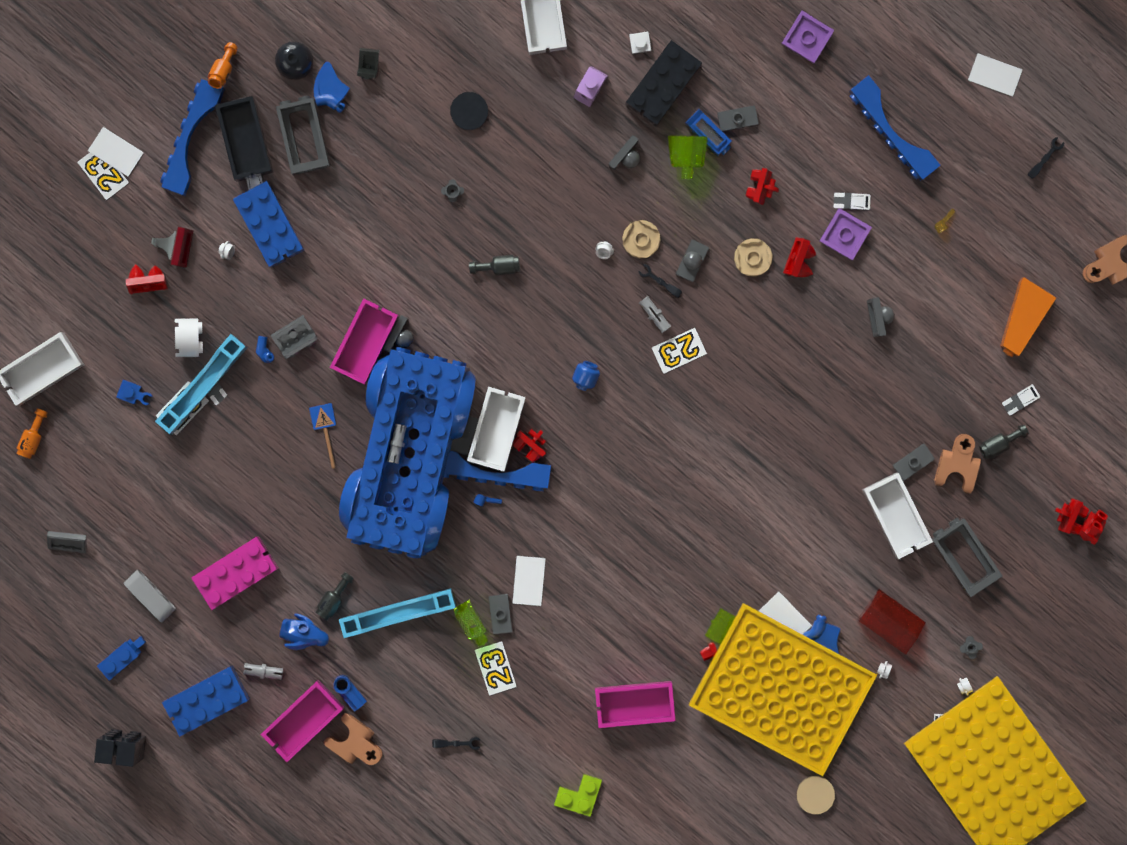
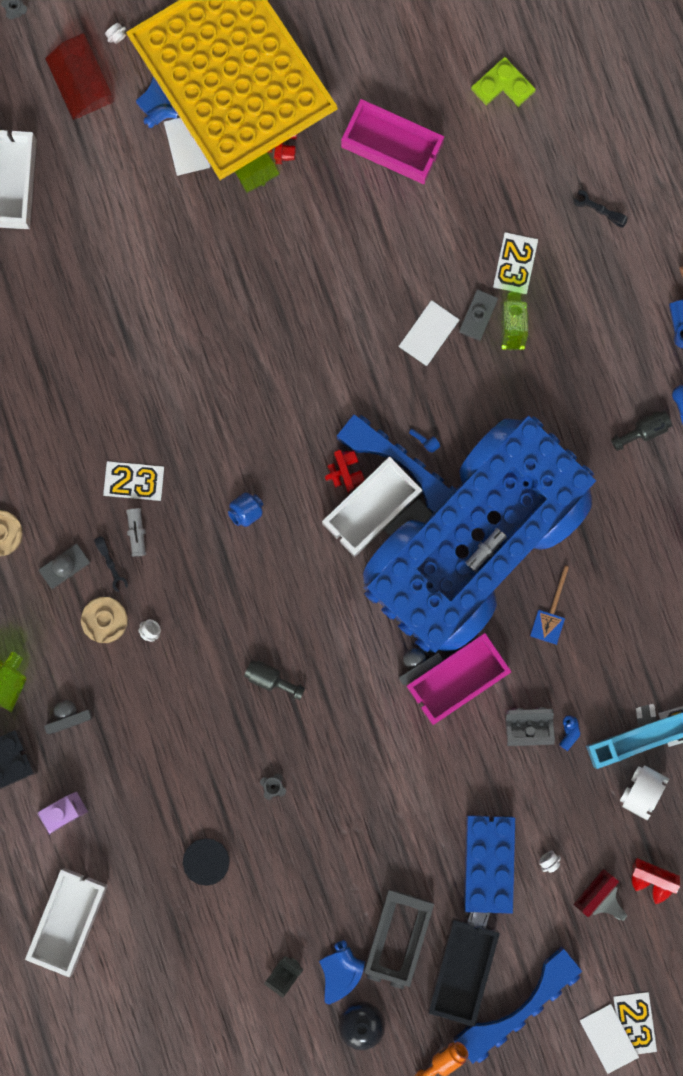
camera: 150 degrees left, 5 degrees down
medium azure arch [339,588,456,638] -> none

